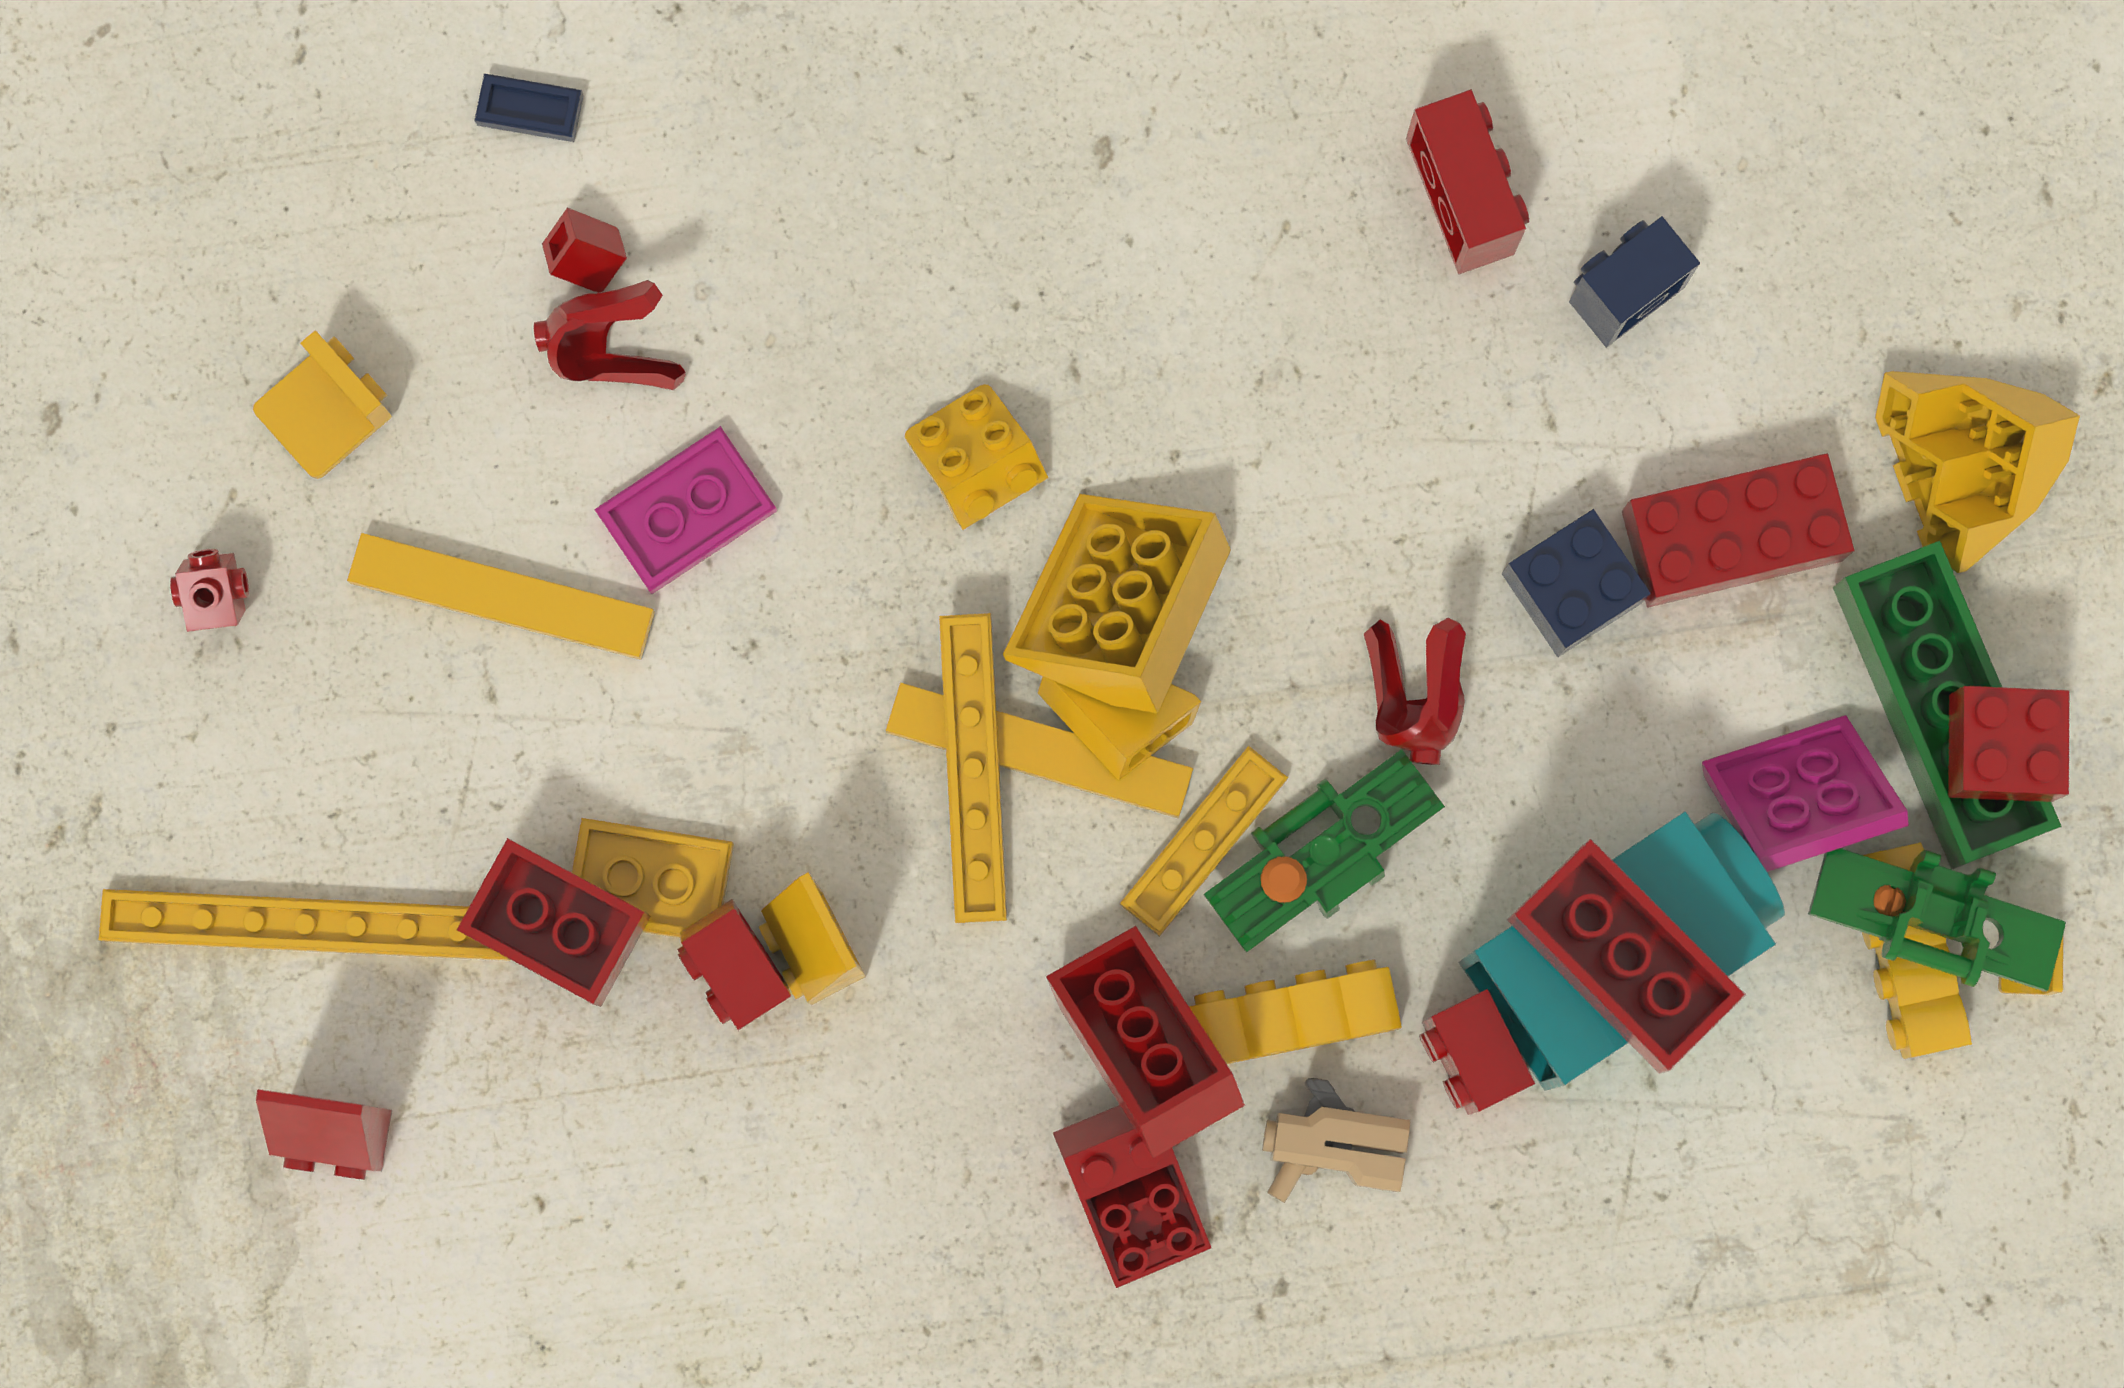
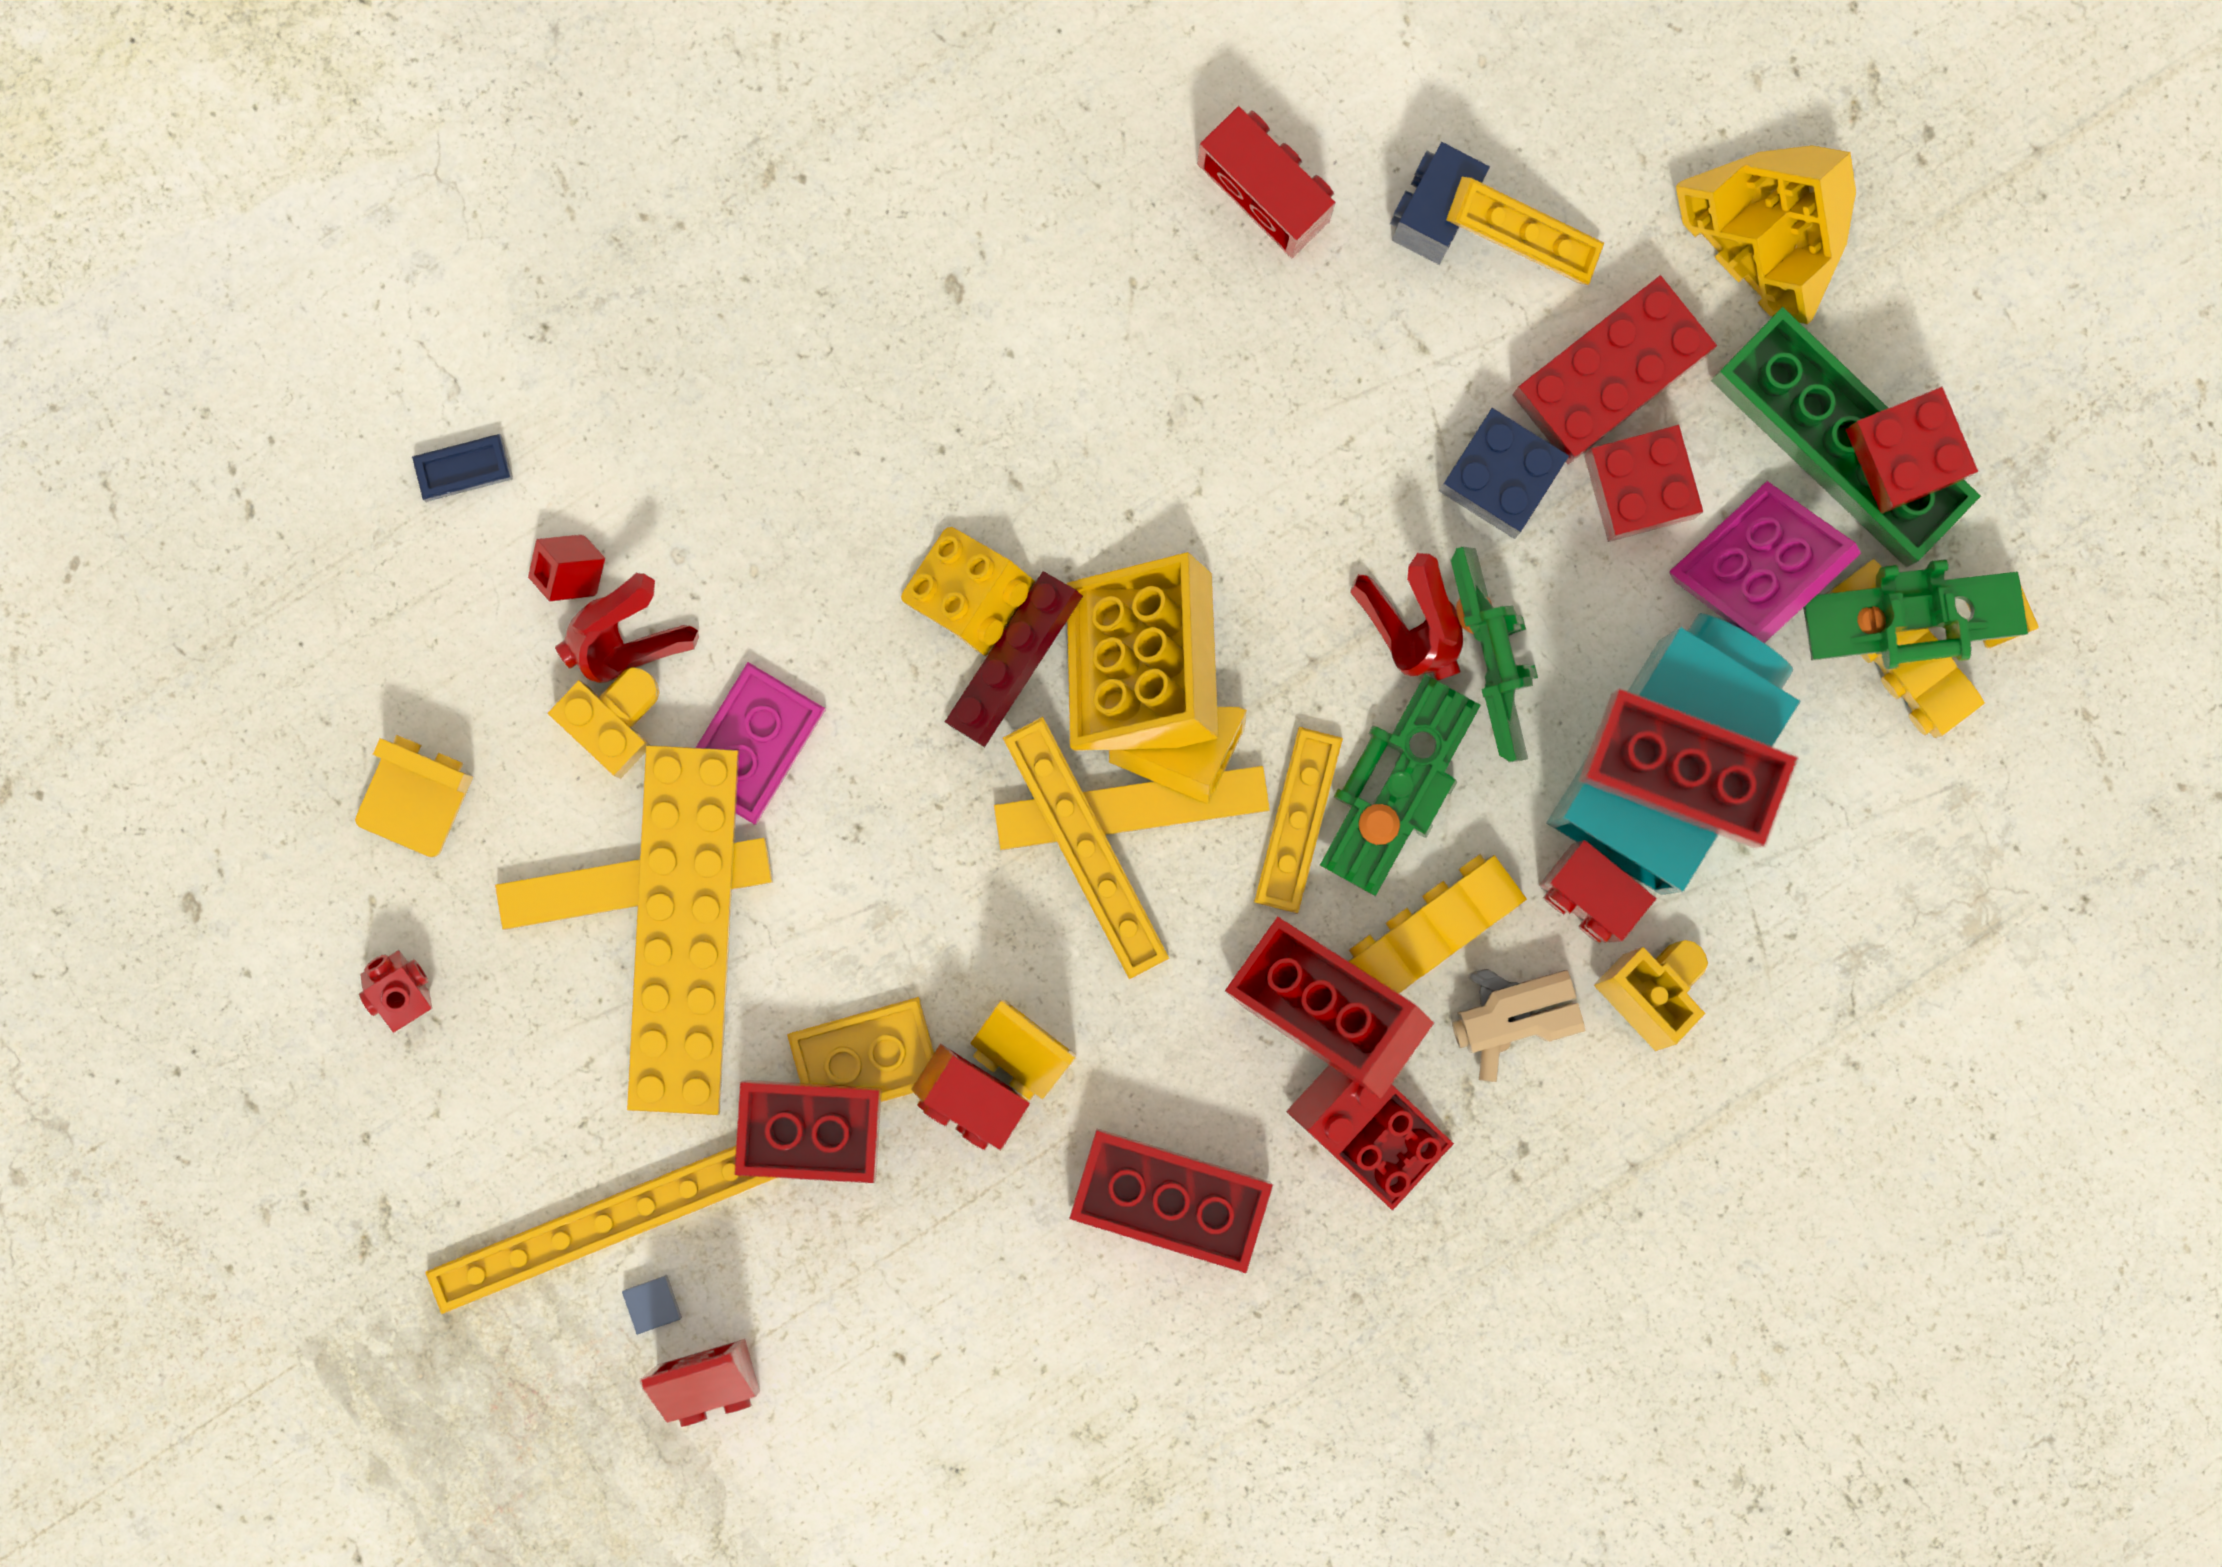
camera: 30 degrees left, 5 degrees up
none -> yellow brick [547,667,660,779]
none -> sand blue tile [622,1275,682,1335]
none -> yellow plate [627,745,739,1115]
none -> dark red plate [945,571,1083,748]
none -> red brick [1069,1128,1273,1273]
none -> yellow tile [1446,177,1604,285]
none -> green piece [1451,547,1538,762]
none -> red brick [1584,425,1704,542]
none -> yellow brick [1594,940,1708,1051]

